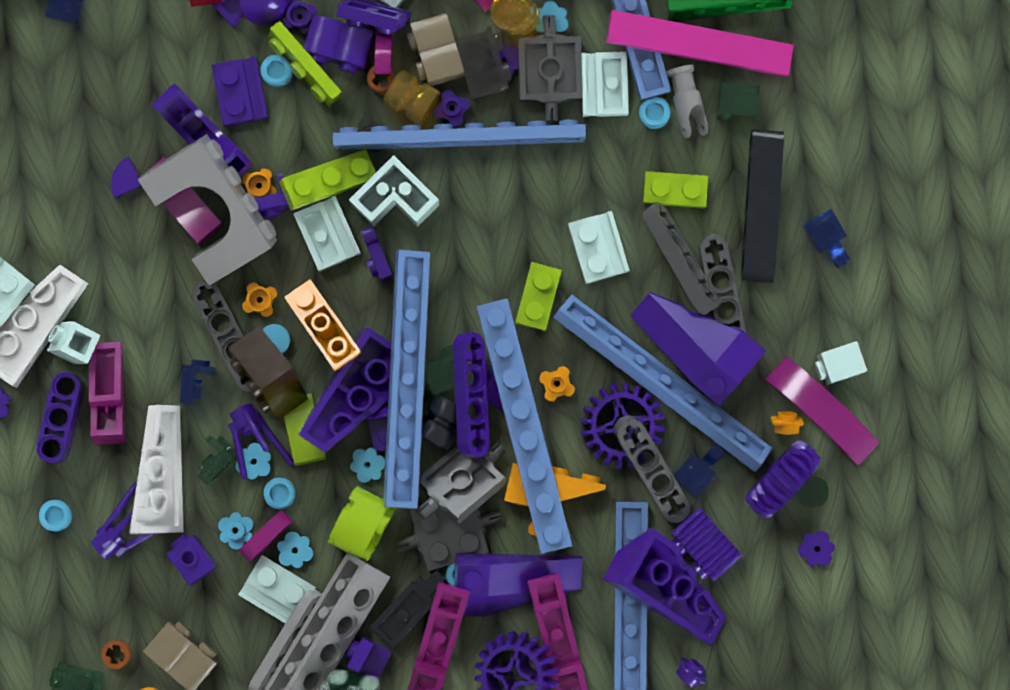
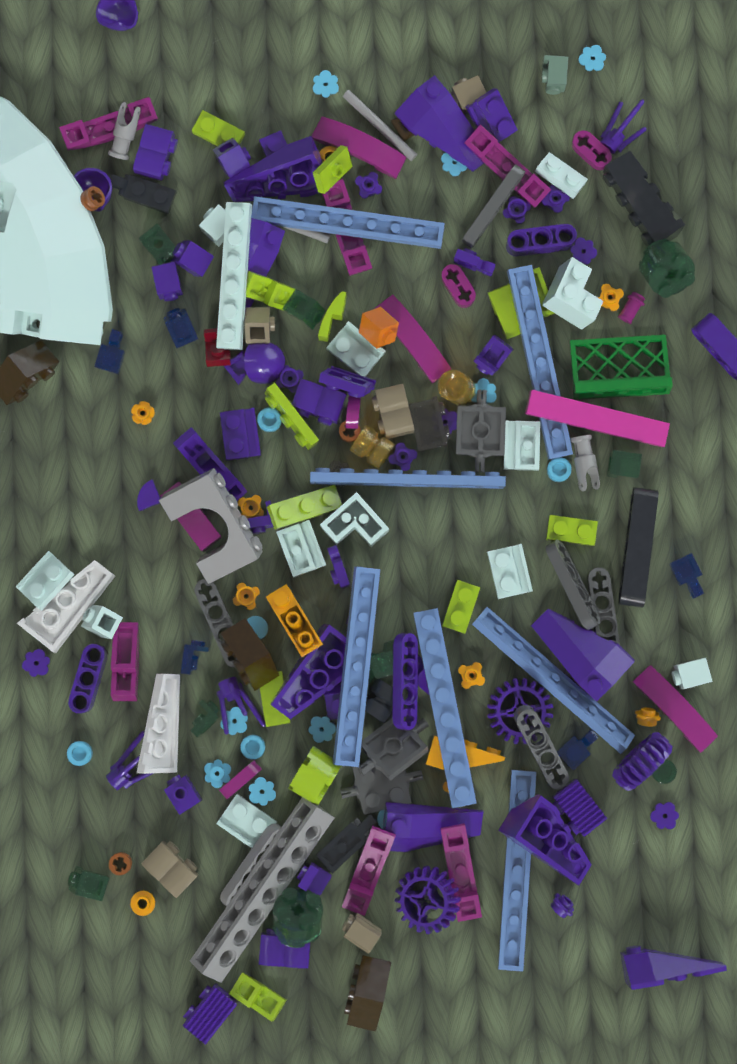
camera: 10 degrees right, 0 degrees up
none -> light orange plate [131,401,155,425]

